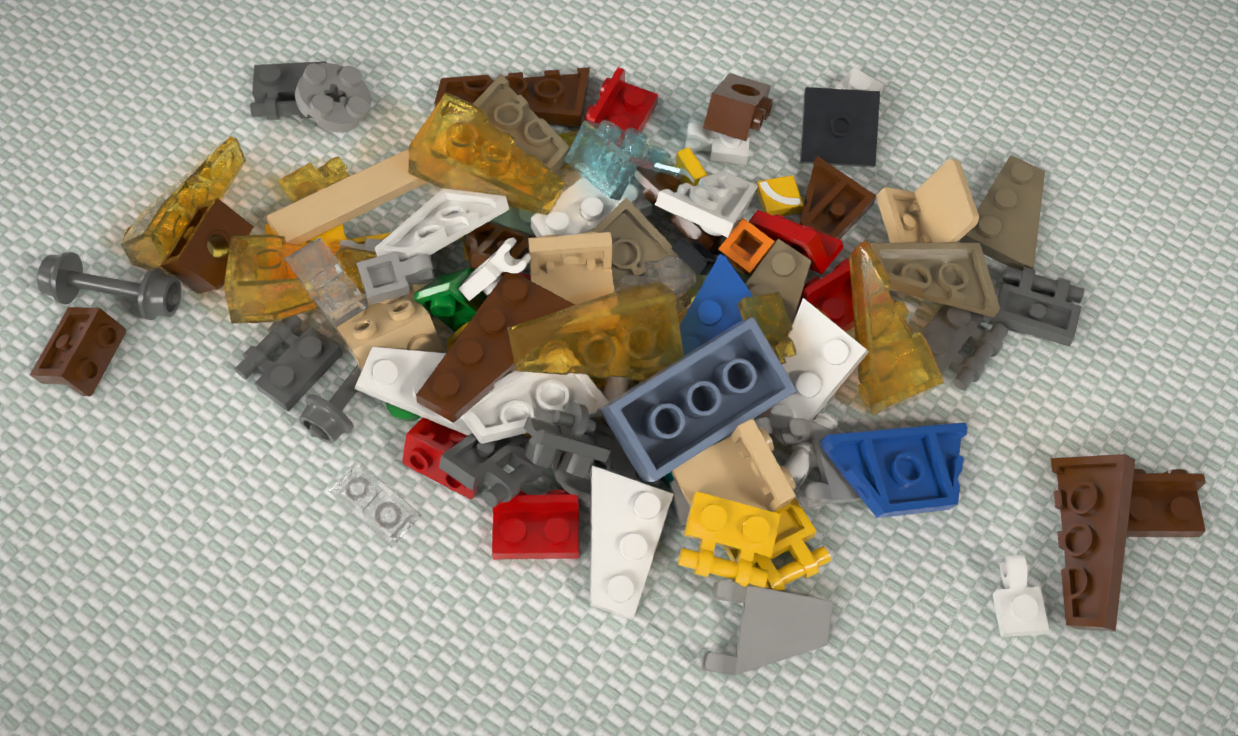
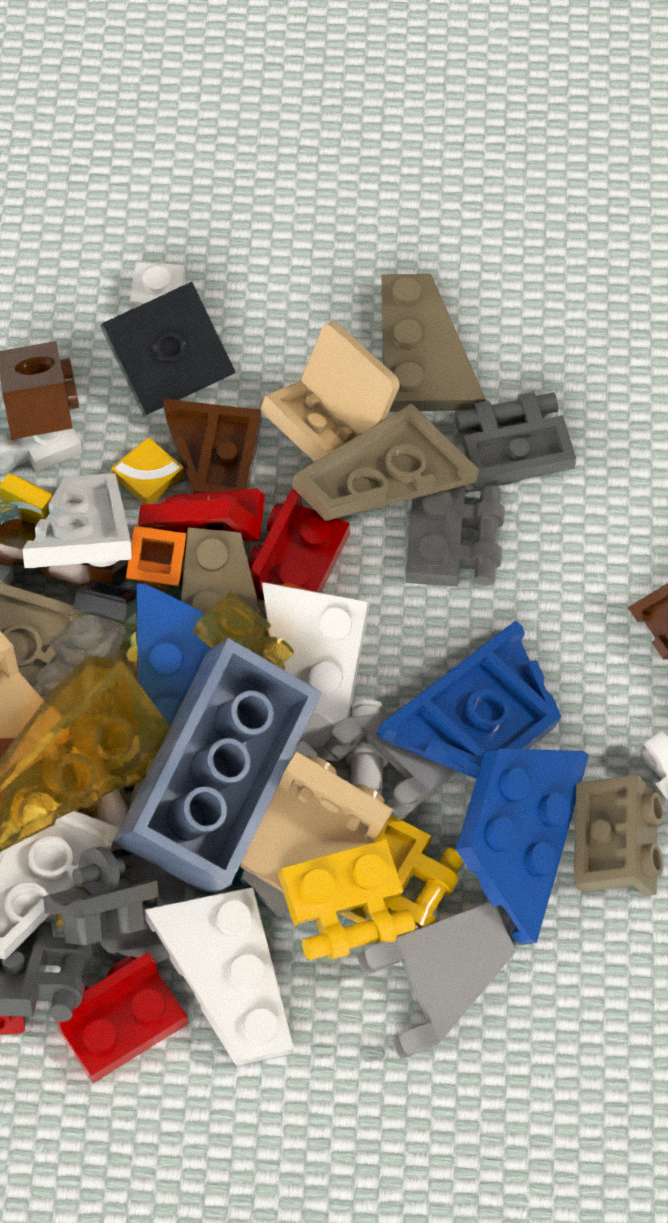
camera: 30 degrees left, 0 degrees up
clear yellow wedge [849,240,944,415] -> none
none -> blue wing [456,748,589,945]
none -> dark tan bracket [574,774,664,896]

